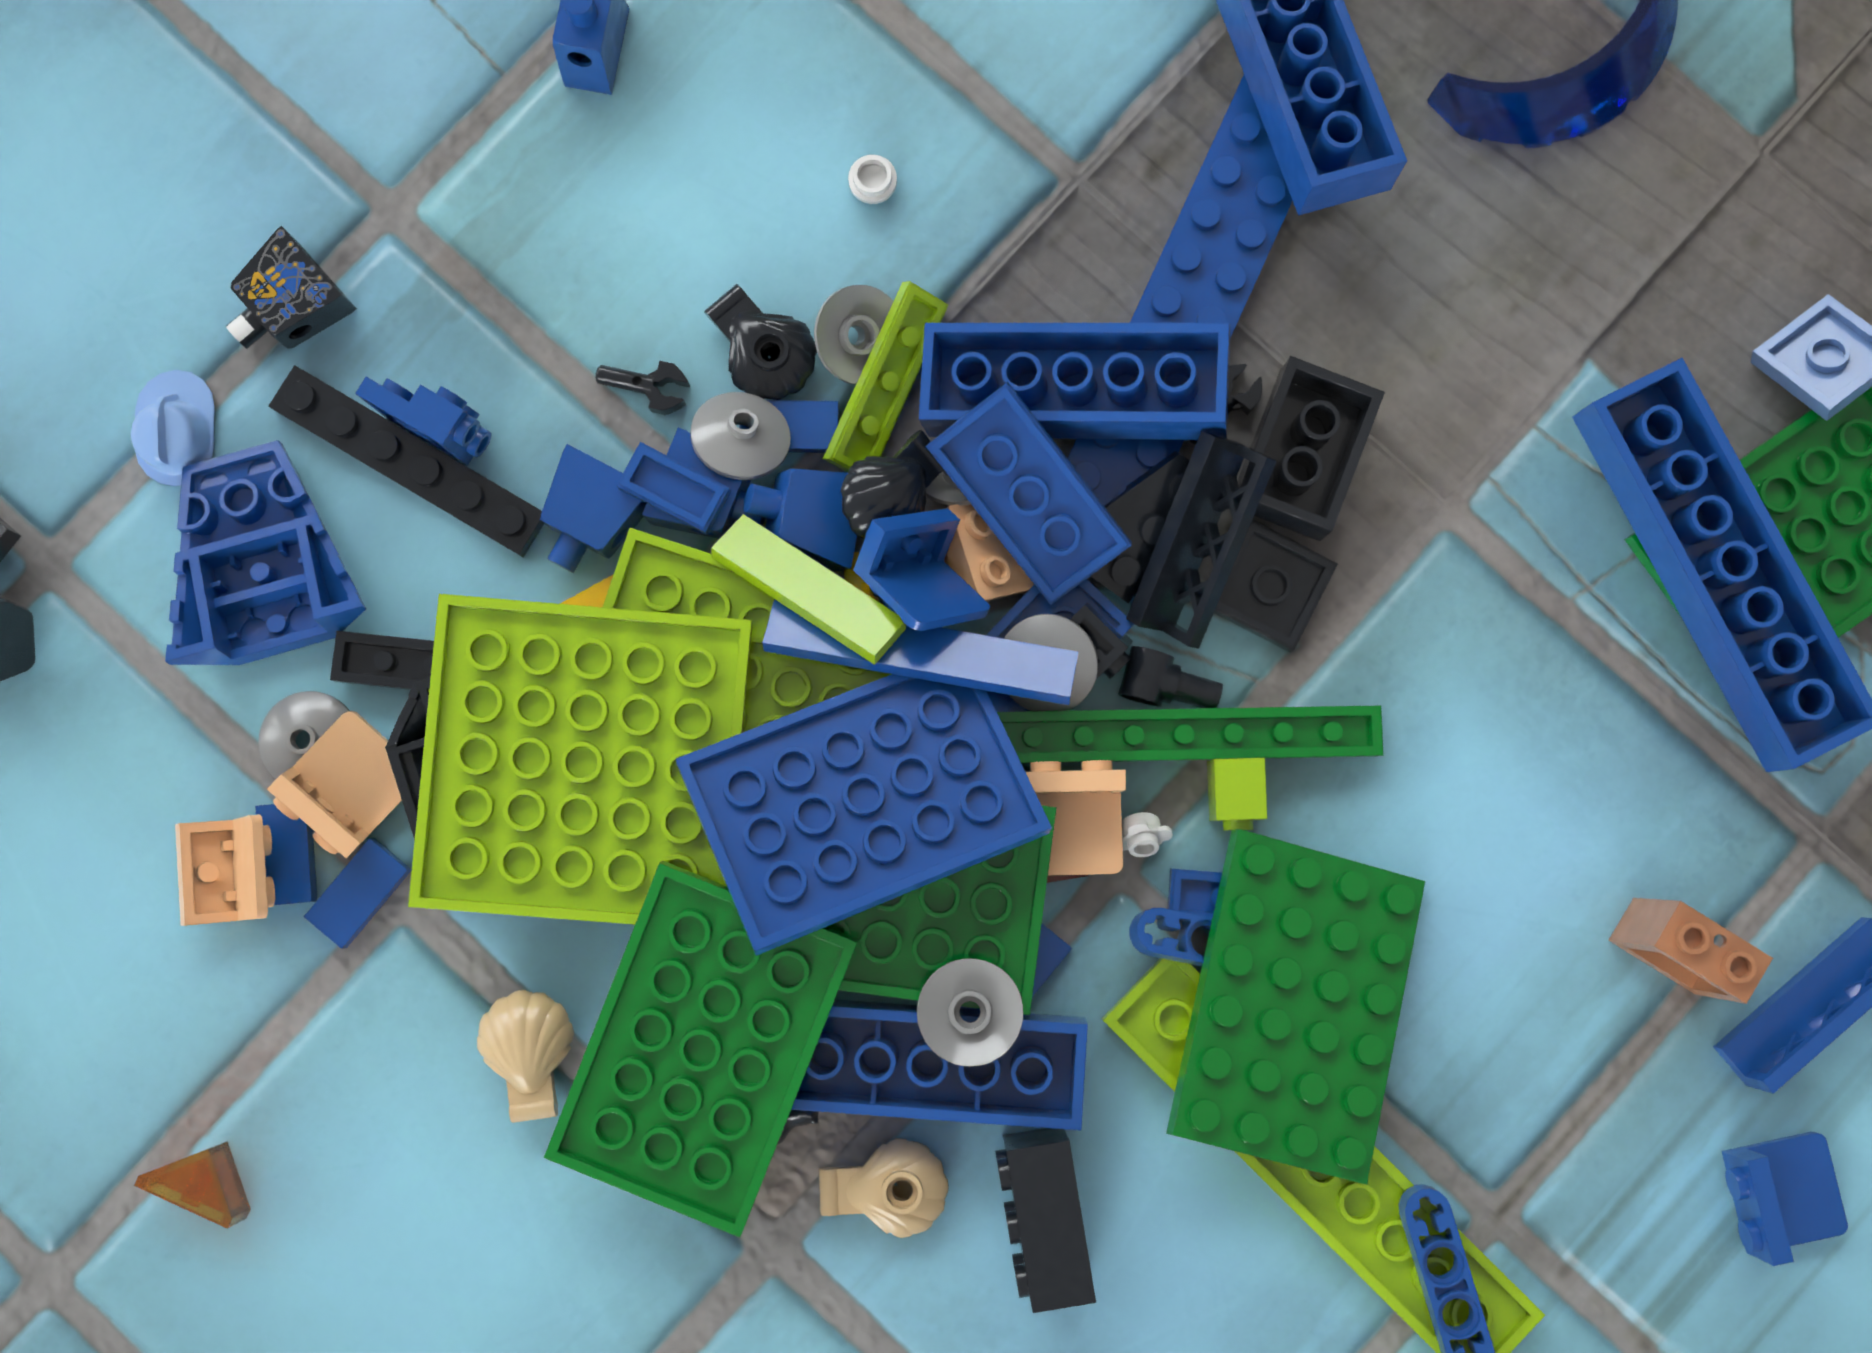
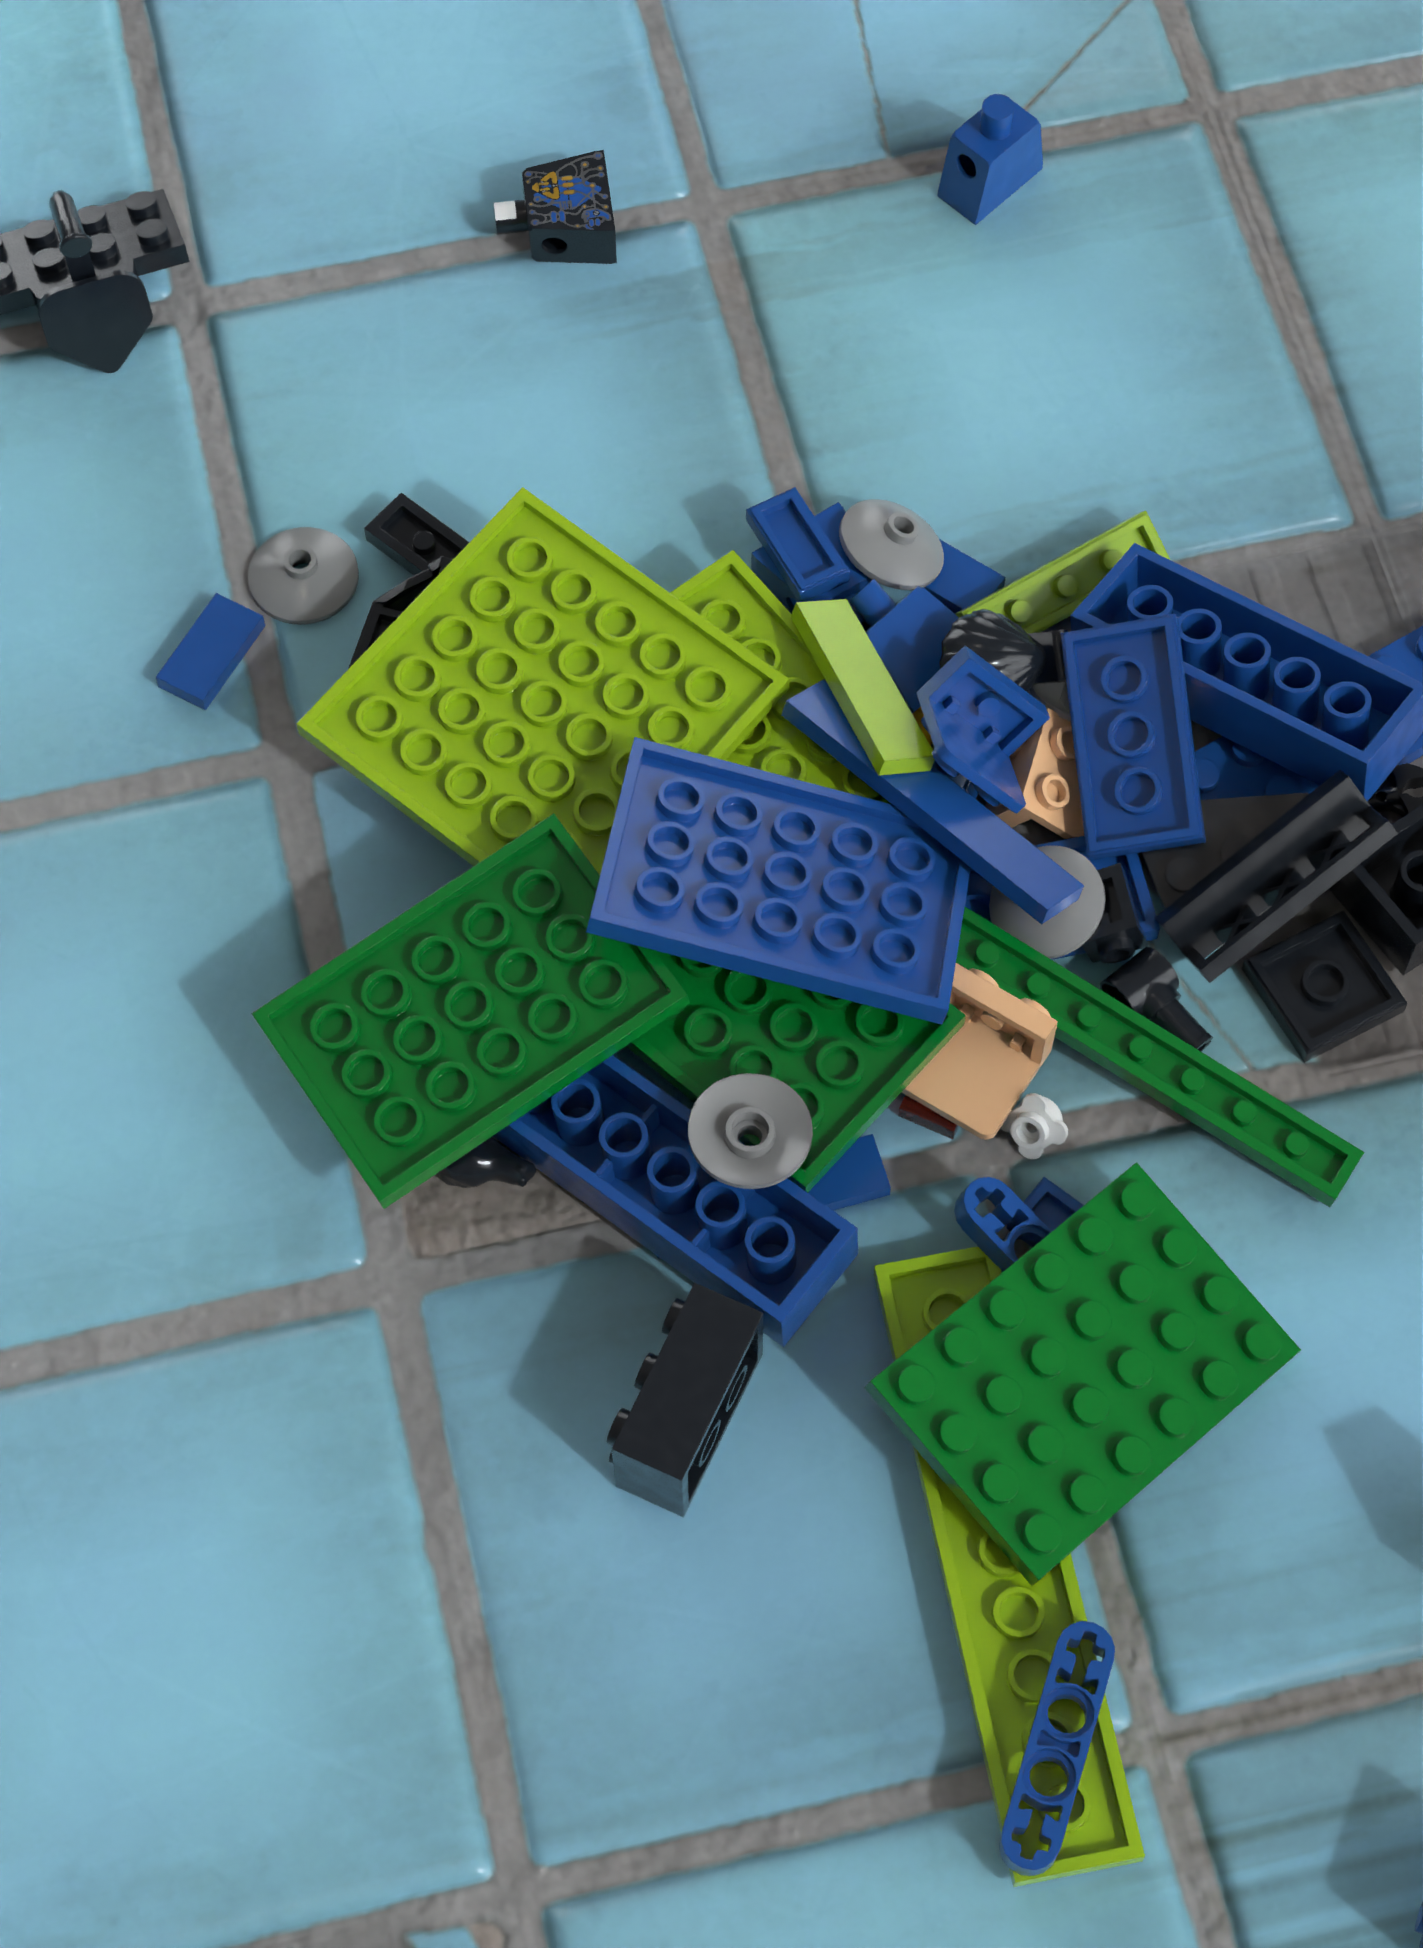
camera: 35 degrees right, 20 degrees down
light blue piece [130,370,215,486] -> none
blue wedge [165,440,366,665] -> none
light nougat bracket [175,814,275,926] -> none
light nougat bracket [267,711,402,858] -> none
black plate [268,365,544,558] -> none
blue tile [304,838,412,949] -> none
blue plate [355,377,492,466] -> none
tan animal [477,990,574,1123] -> none
blue torso [540,444,647,573] -> none
black bar [595,361,690,415] -> none
black animal [704,284,817,400] -> none
light grey dish [814,285,893,385] -> none
tan animal [819,1138,949,1238] -> none
white plate [848,155,897,204] -> none
lime brick [1207,758,1267,831] -> none

